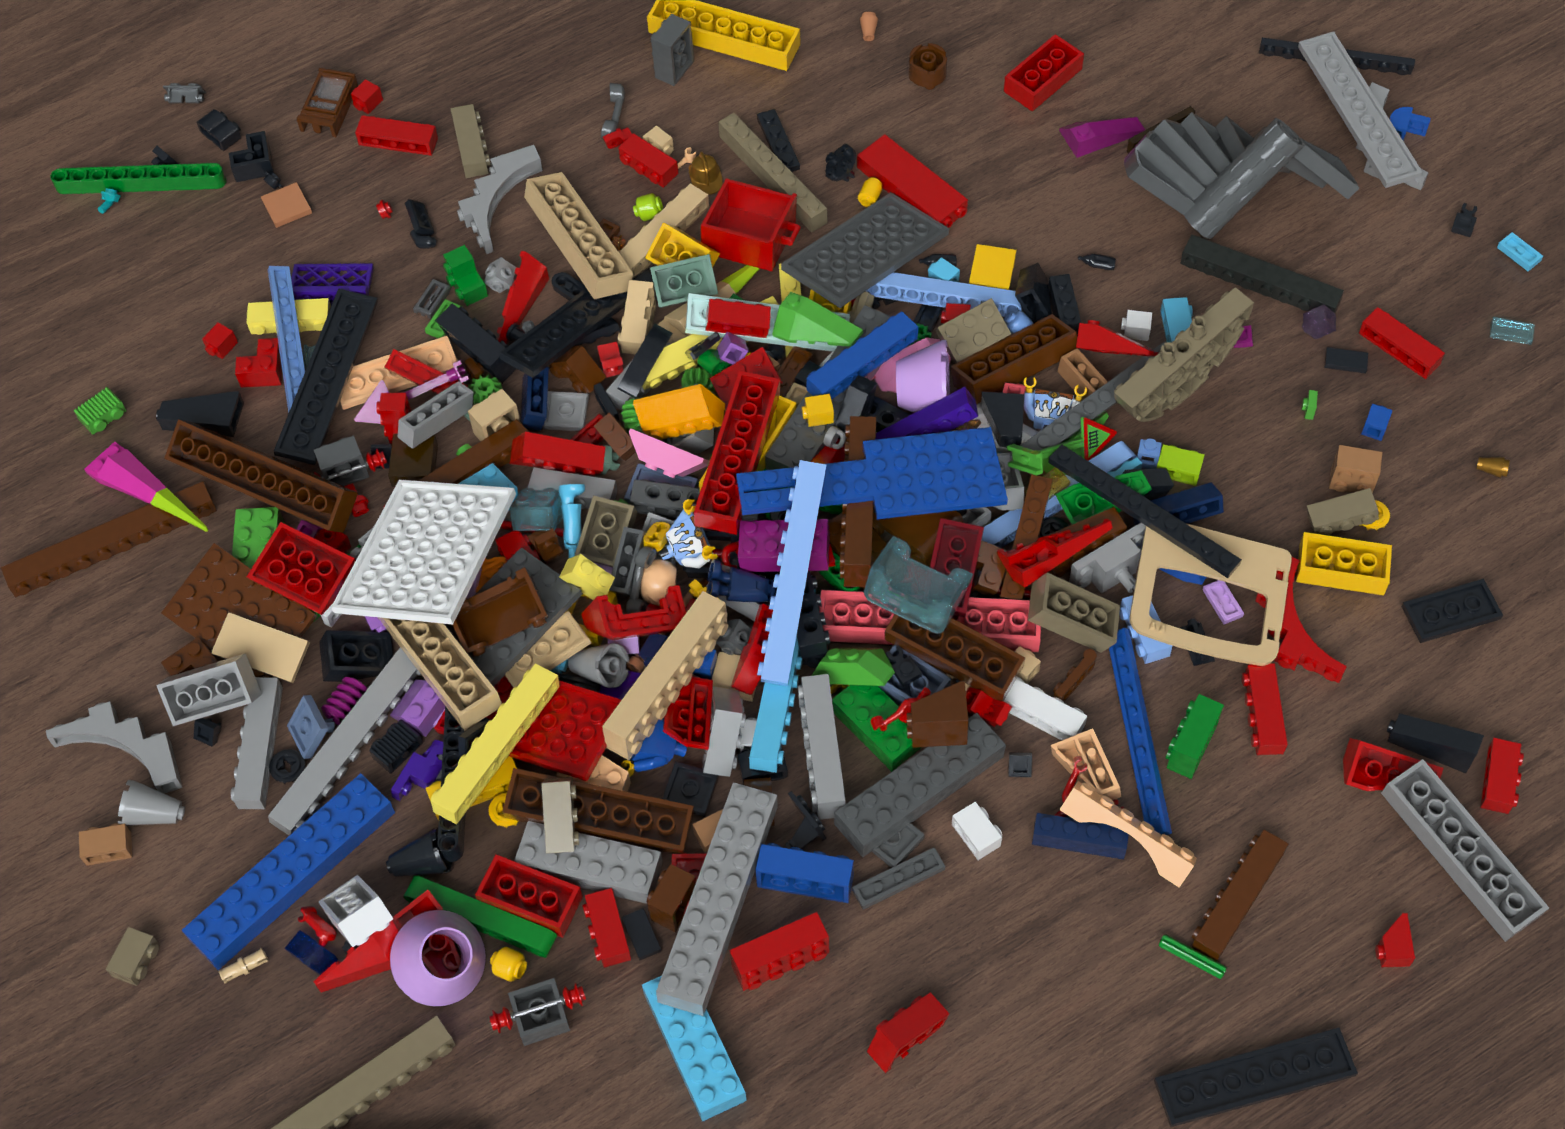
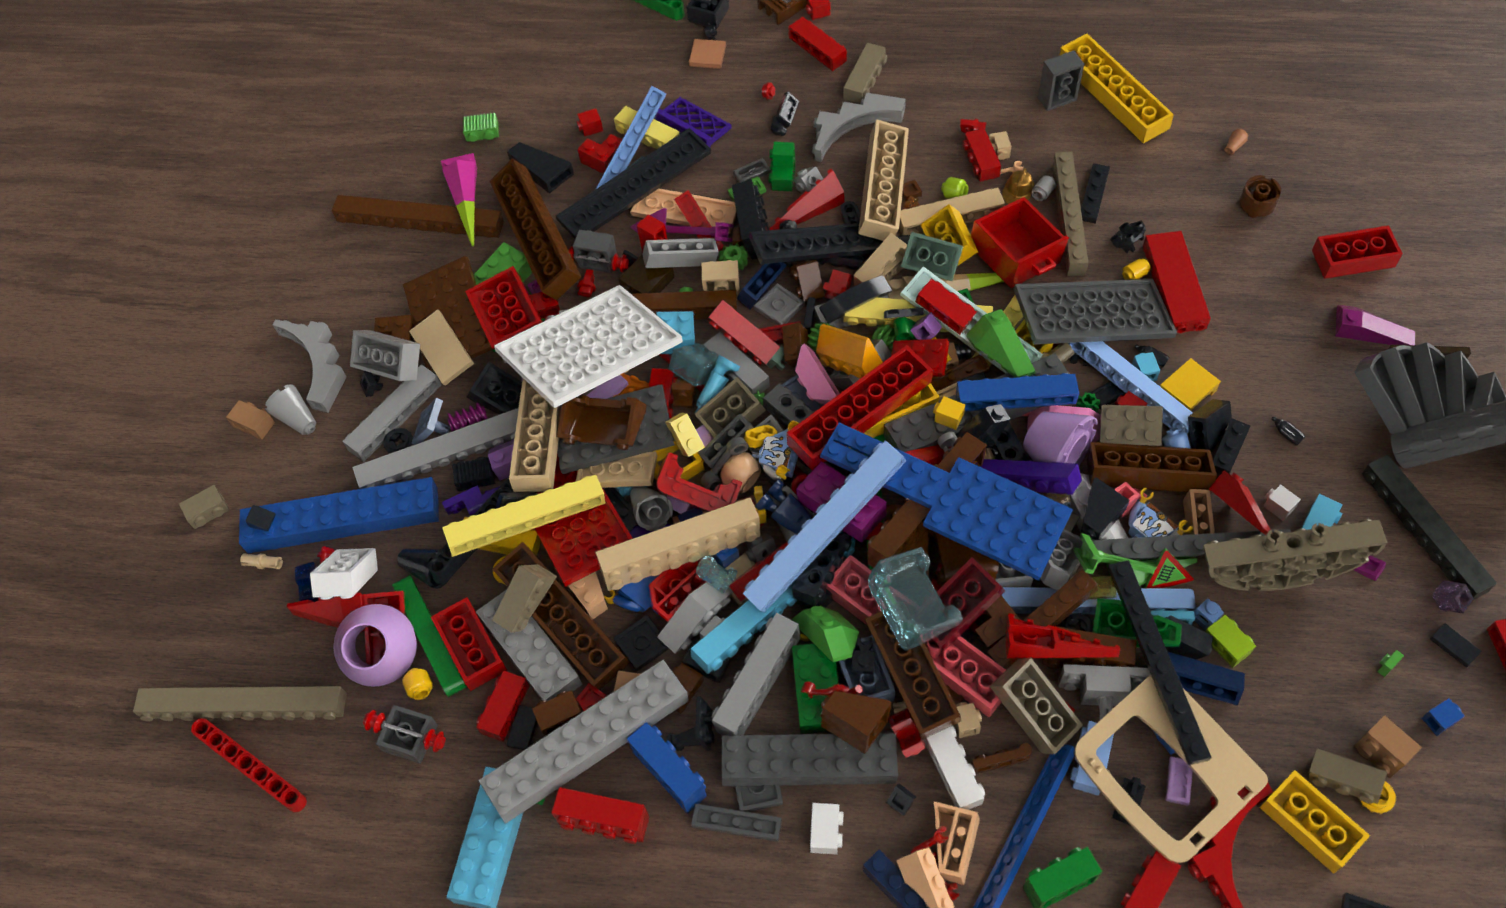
camera: 40 degrees right, 0 degrees up
dark grey piece [601,83,625,139] -> none
none -> black slope [246,505,276,531]
none -> clear light blue leg [696,556,738,594]
none -> light grey brick [1032,176,1056,201]

